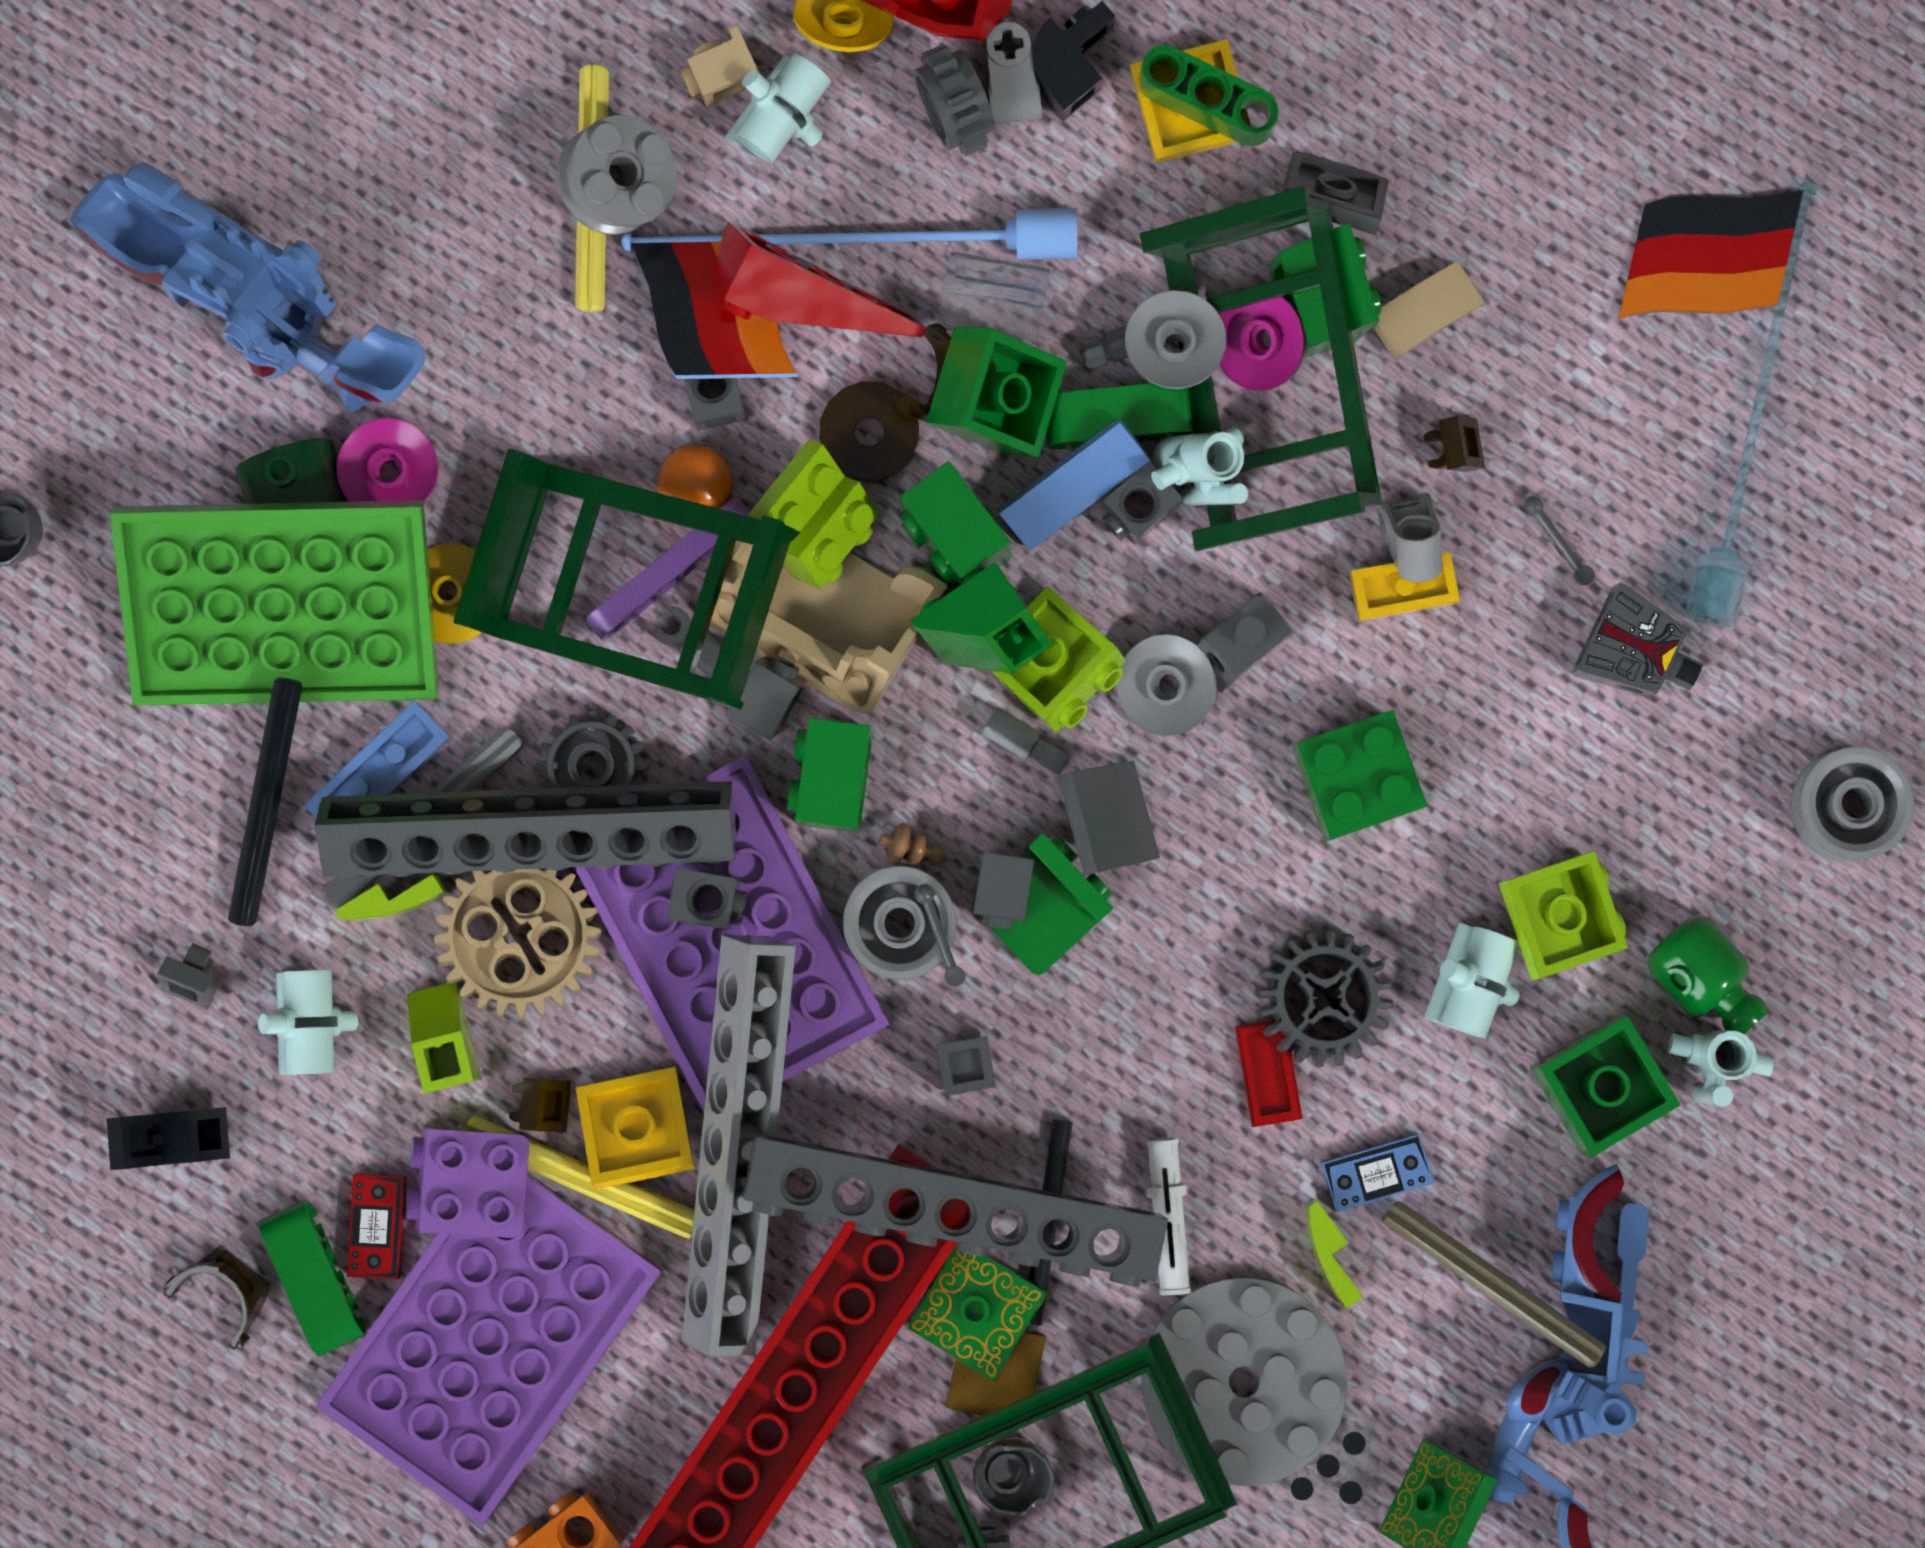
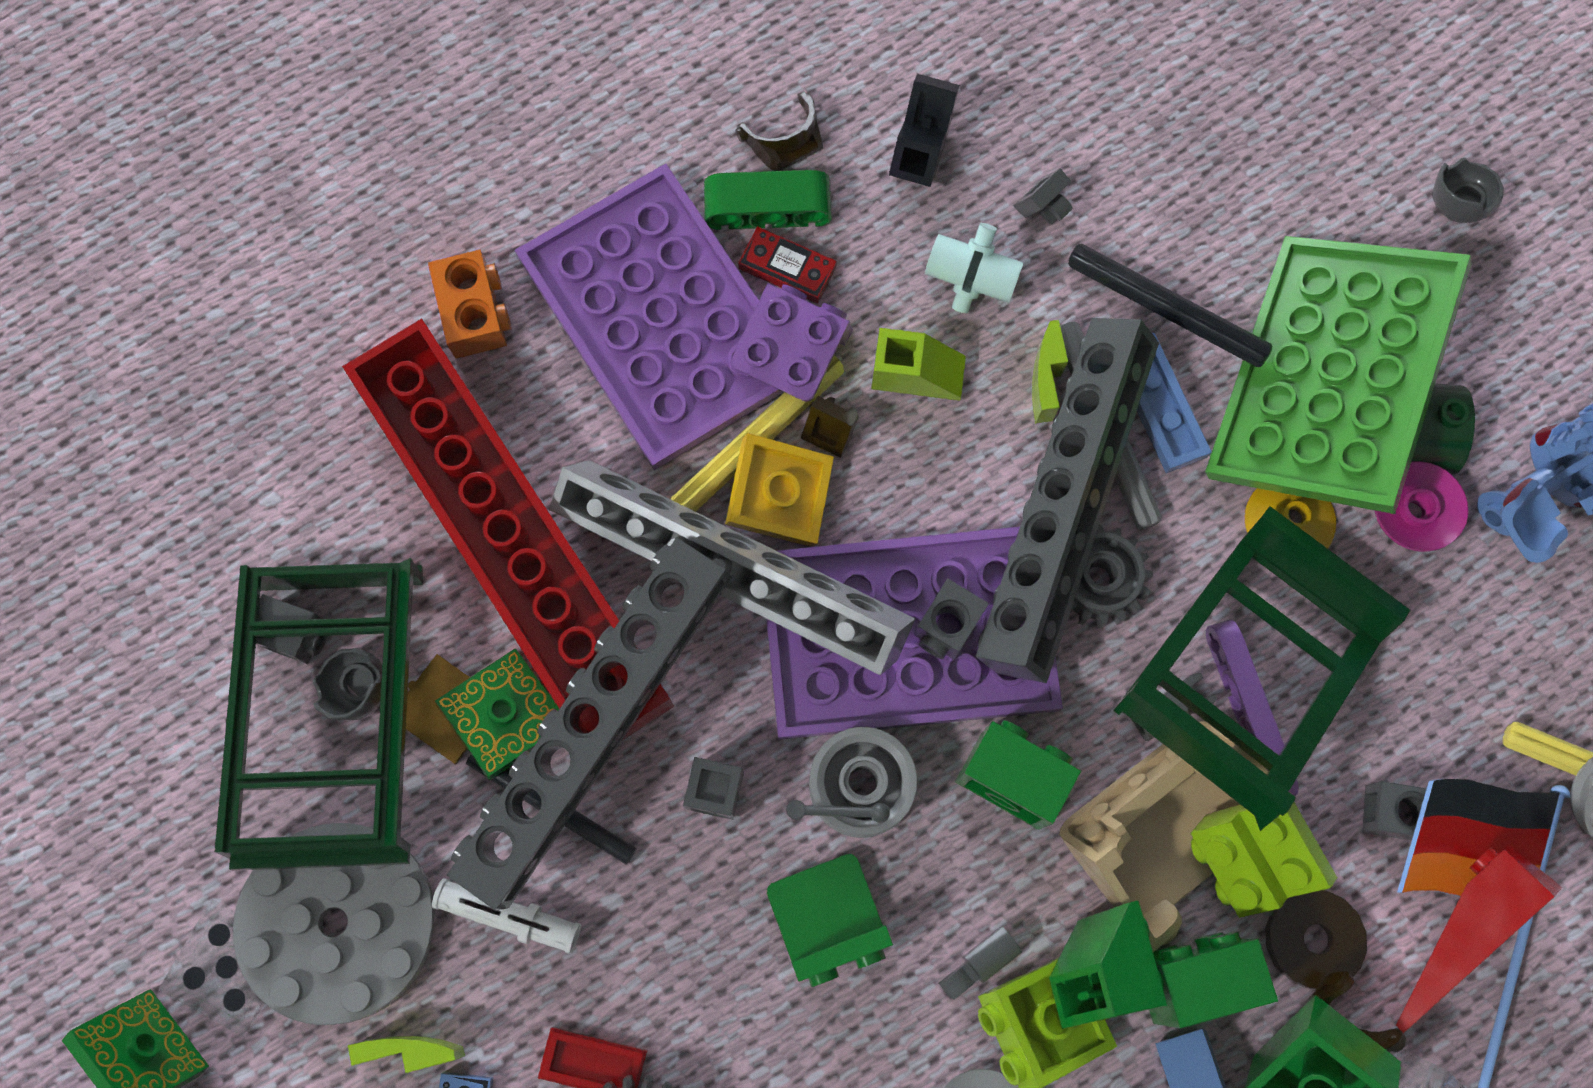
camera: 110 degrees right, 10 degrees down
tan gear [434,869,601,1020] -> none
orange hair [657,443,733,509] -> none
dark grey brick [726,655,807,740] -> none
medium nougat hair [879,823,946,865] -> none
dark grey brick [973,852,1034,930] -> none
dark grey tile [1058,760,1160,876] -> none

